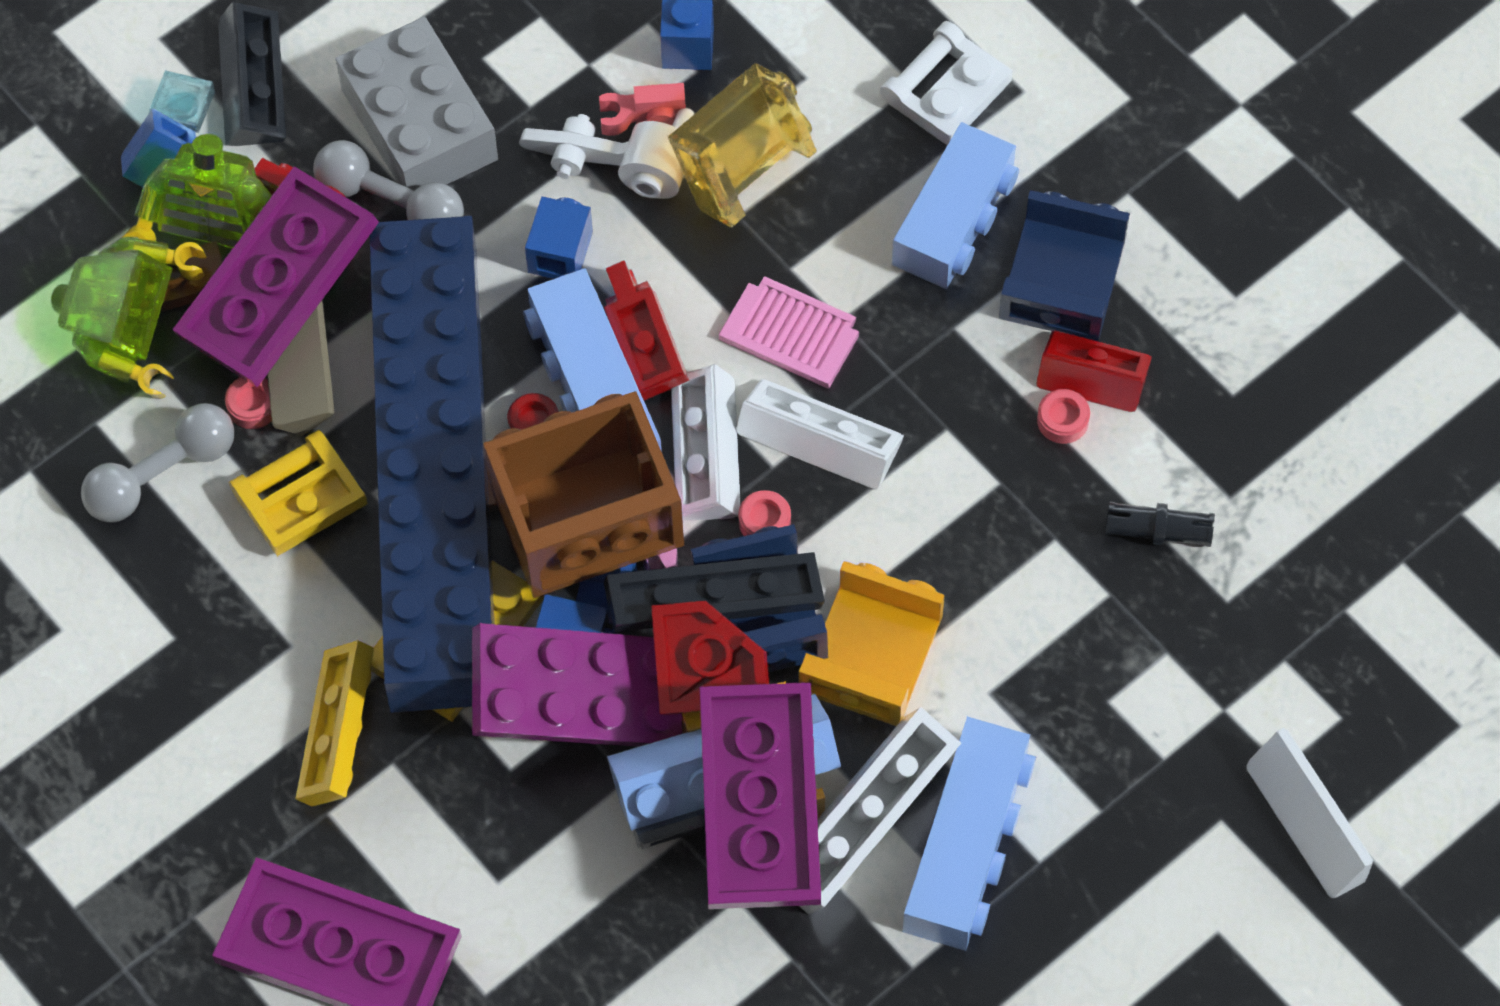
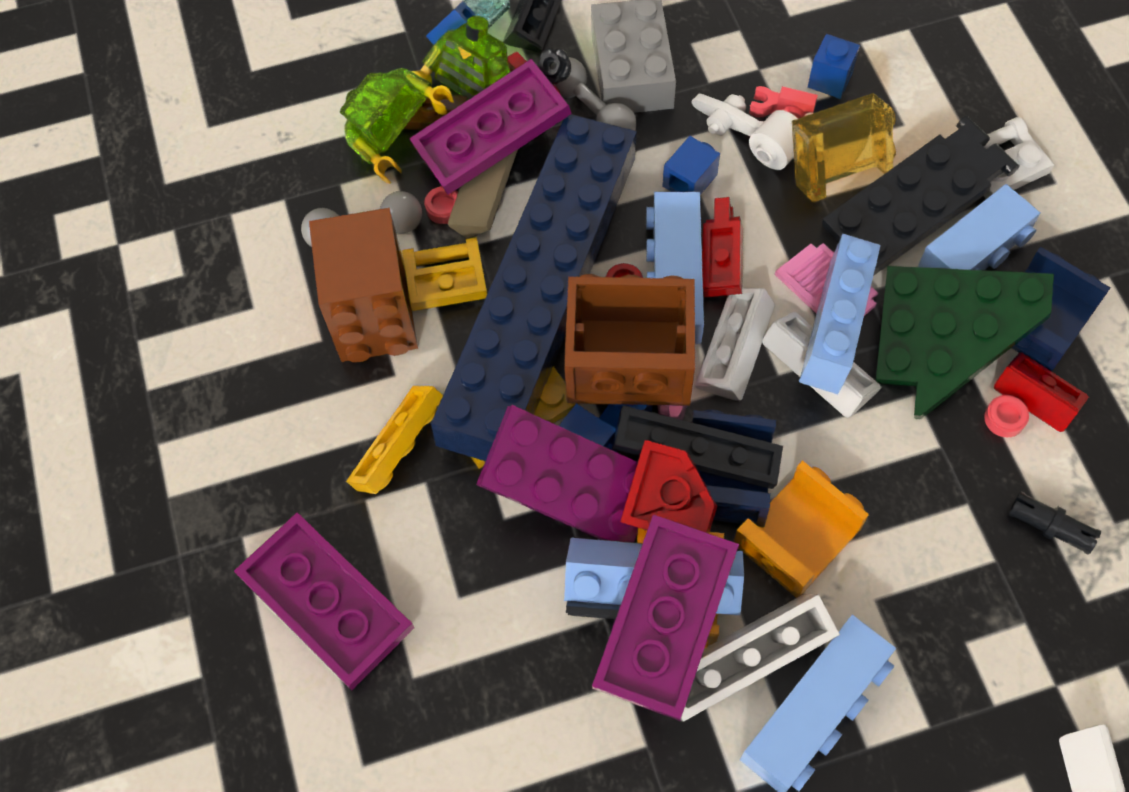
camera: 25 degrees right, 0 degrees up
coral tile [738,490,791,536] -> none
none -> dark orange container [309,208,418,362]
none -> black plate [537,48,571,85]
none -> light blue brick [799,234,881,394]
none -> black hinge [822,116,1020,276]
none -> dark green wing [876,266,1054,419]

